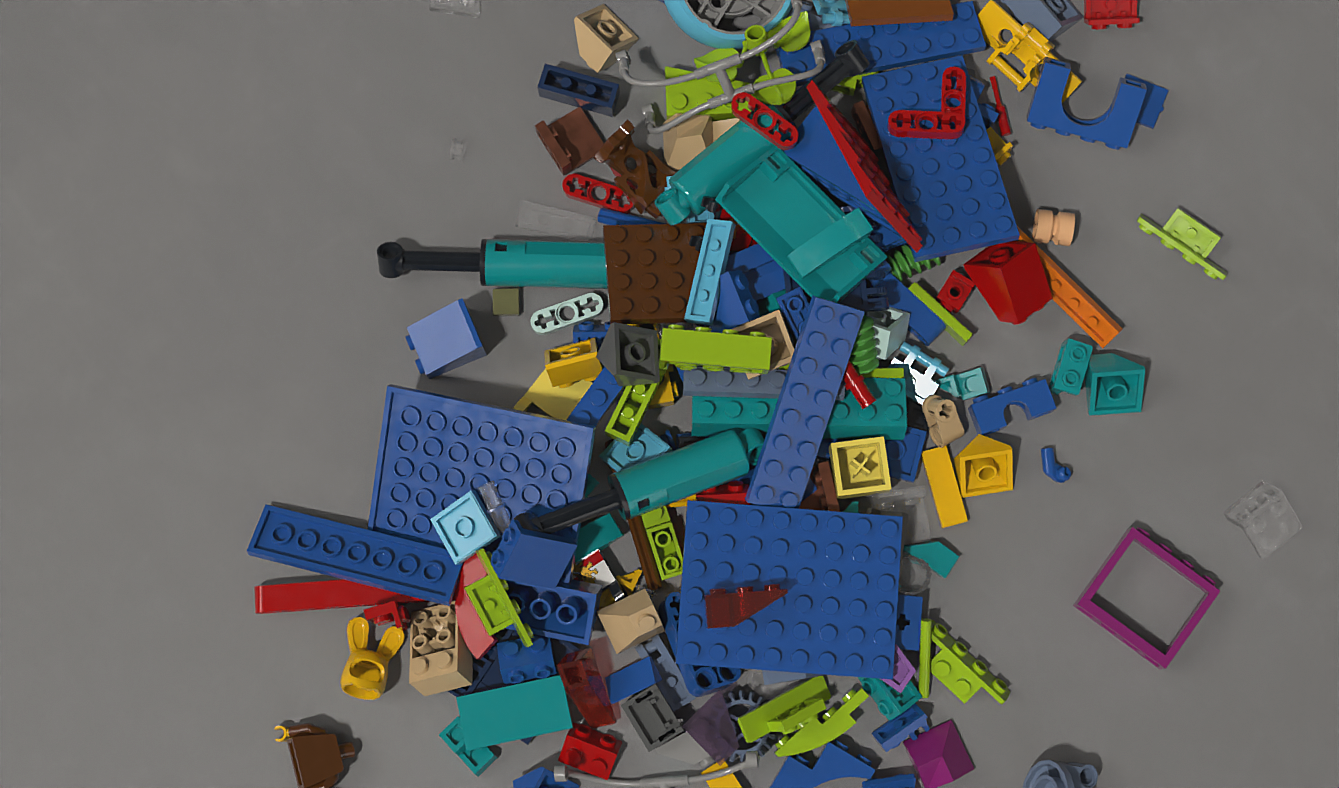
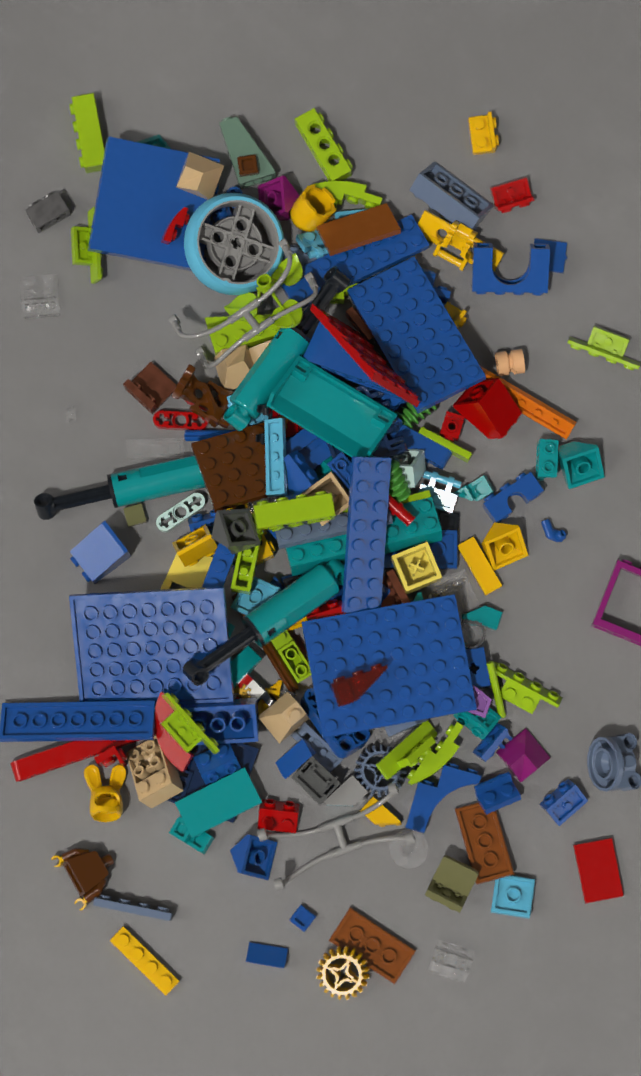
camera: 15 degrees left, 0 degrees up
medium azure plate [430,490,501,565] -> none
clear axle [478,481,511,535] -> none
blue panel [491,519,578,589] -> none
dark blue brick [537,64,620,117] -> none
clear red slope [557,648,617,729] -> none
tan slope [574,4,639,73] -> none
clear purple wing [682,690,739,766] -> none
red beam [731,92,798,150] -> none
teal slope [787,207,874,279] -> none
red beam [887,66,966,139] -> none
tan piece [922,394,964,448] -> none
red piece [990,76,1011,137] -> none

